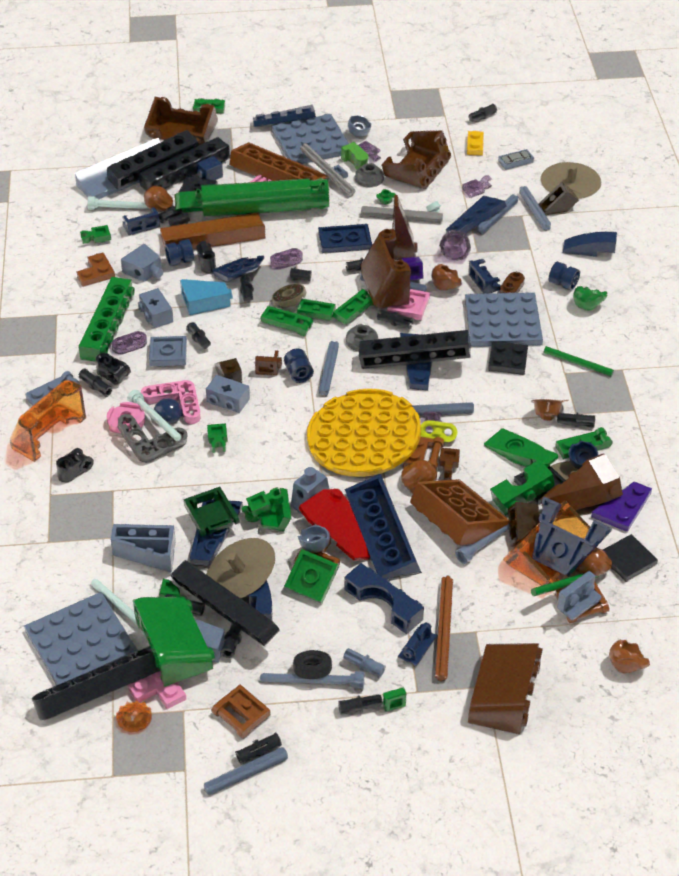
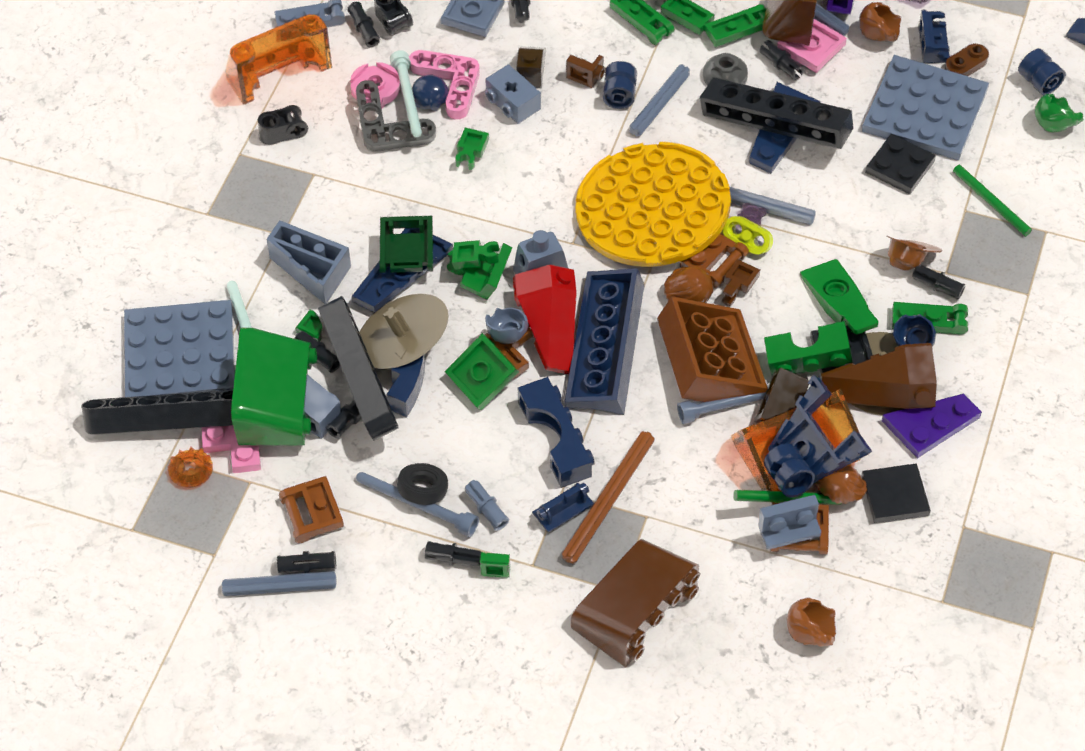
camera: 25 degrees right, 10 degrees up
none -> dark blue wheel [764,443,815,497]

